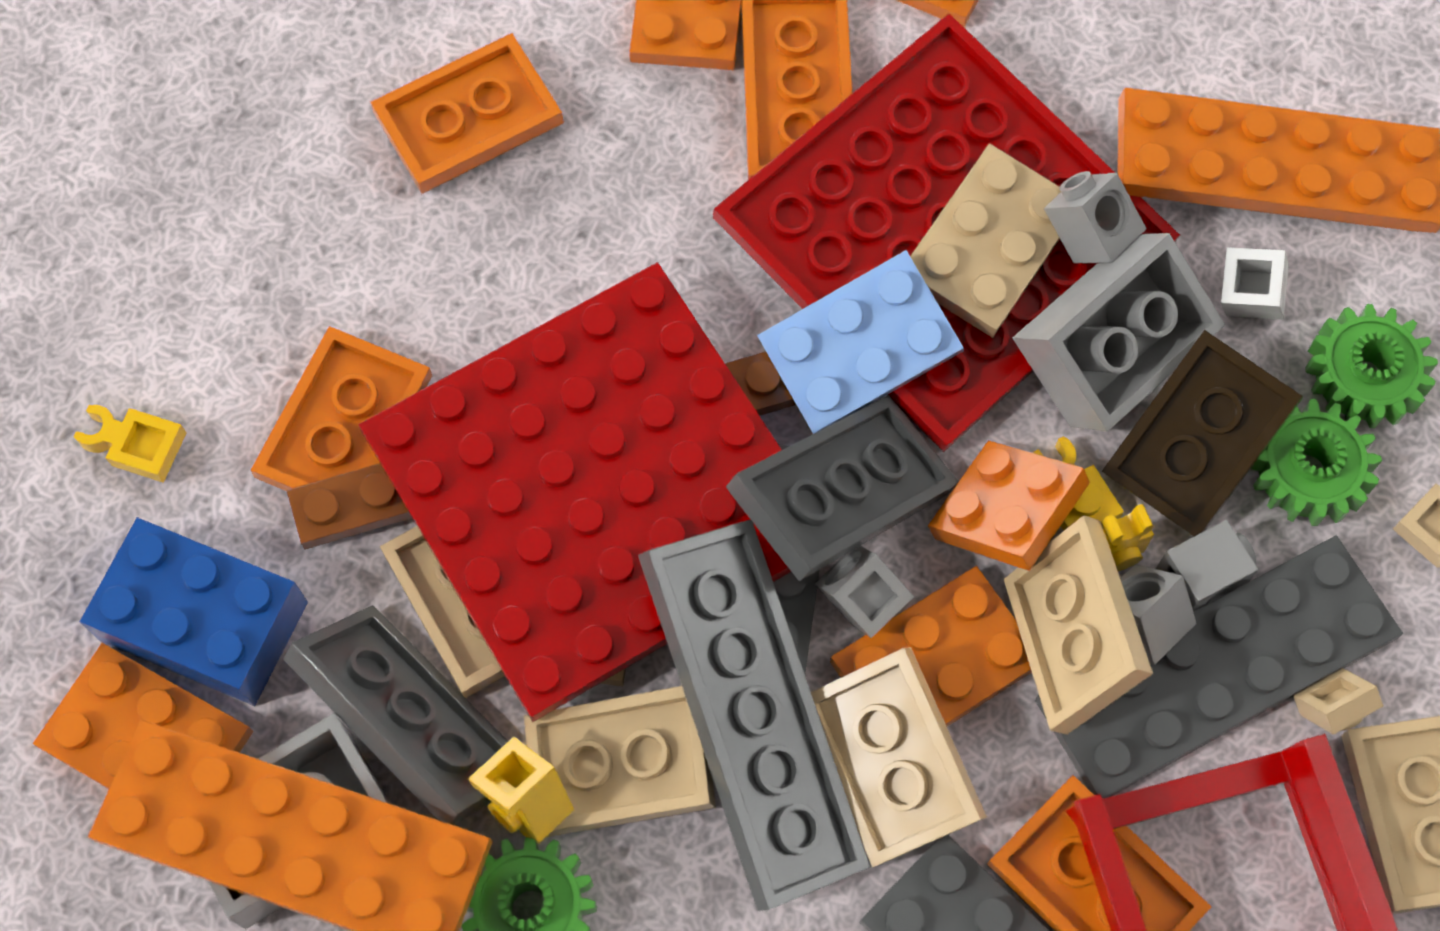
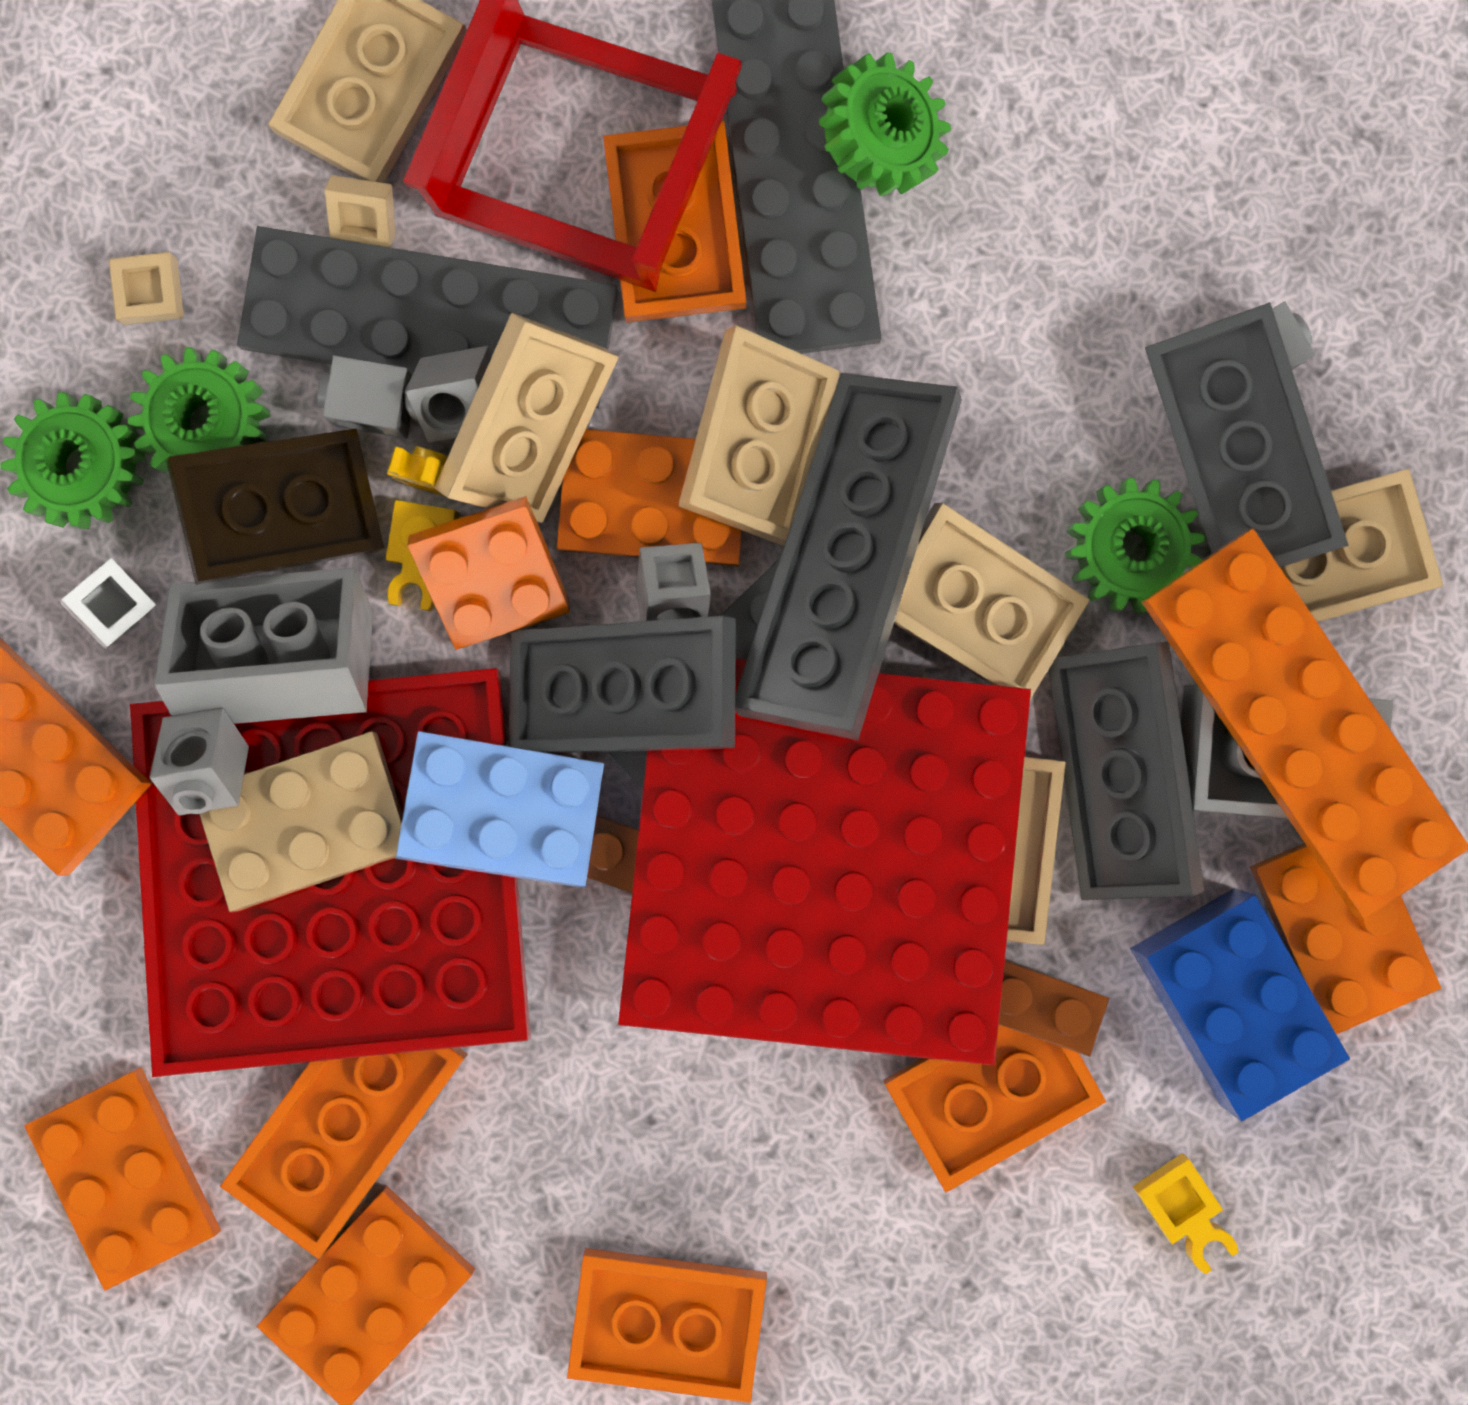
camera: 145 degrees left, 20 degrees up
yellow brick [468,737,575,843] -> none

